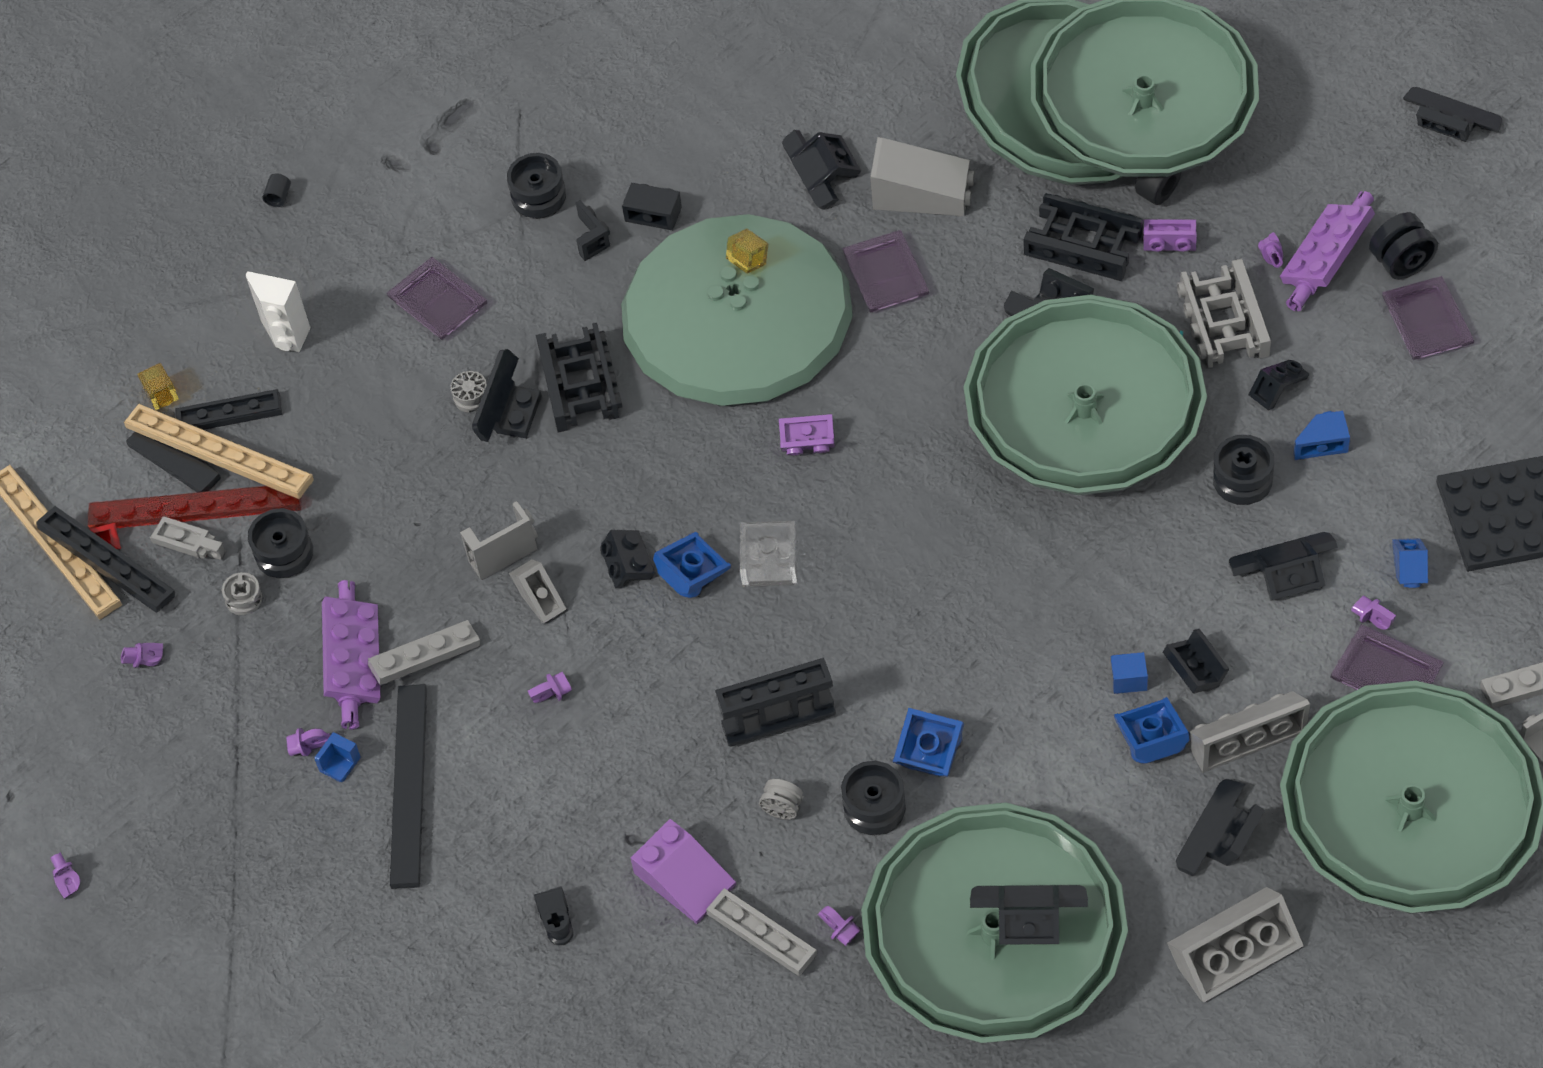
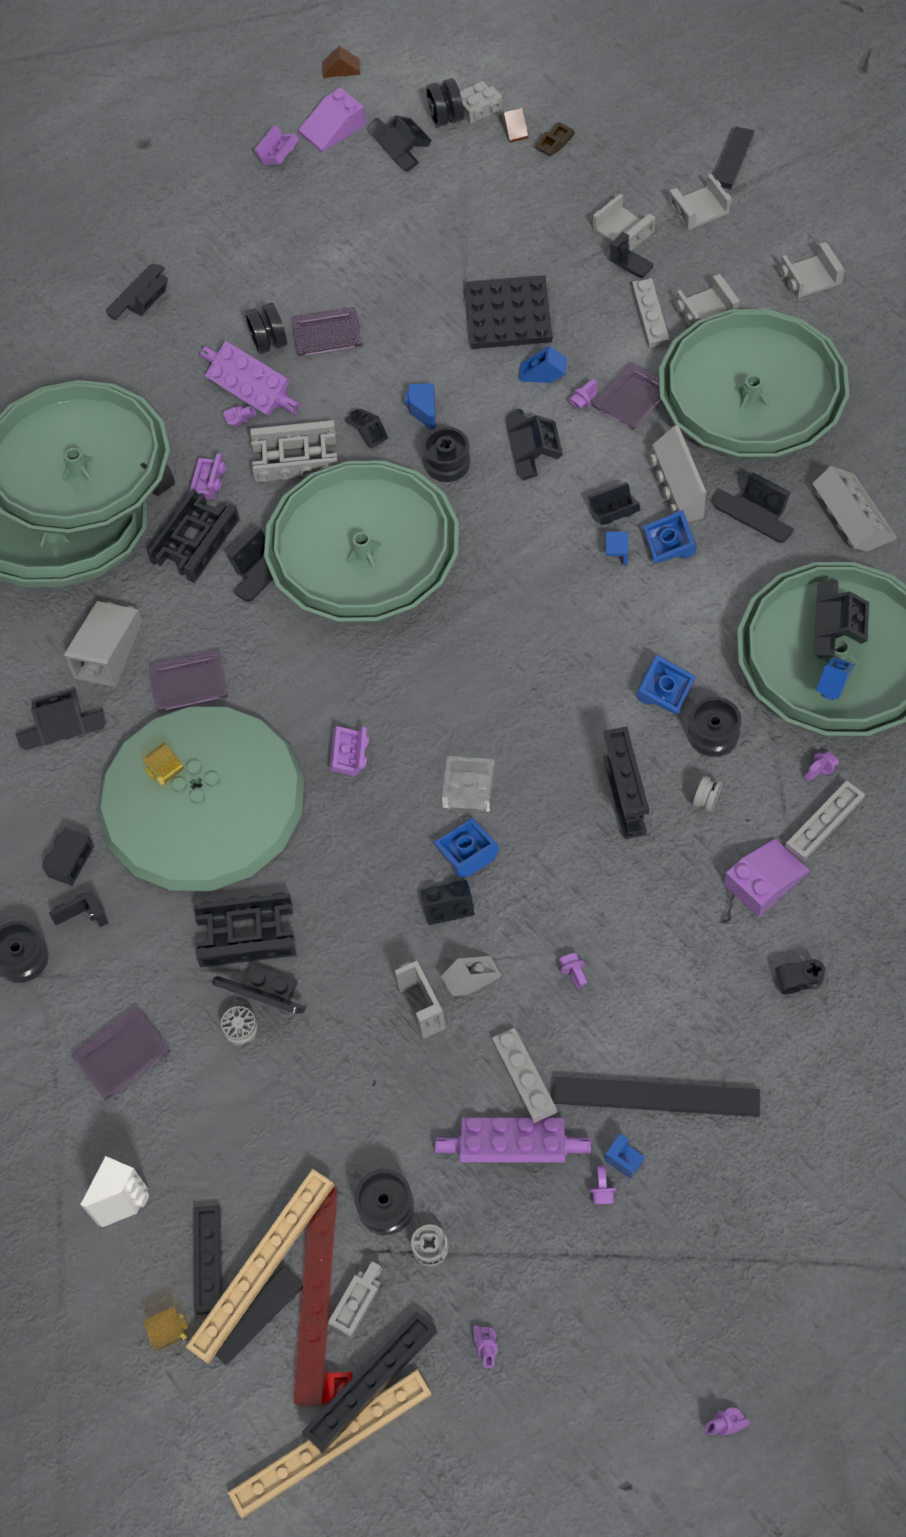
camera: 85 degrees left, 5 degrees up
none -> blue slope [816,657,855,700]

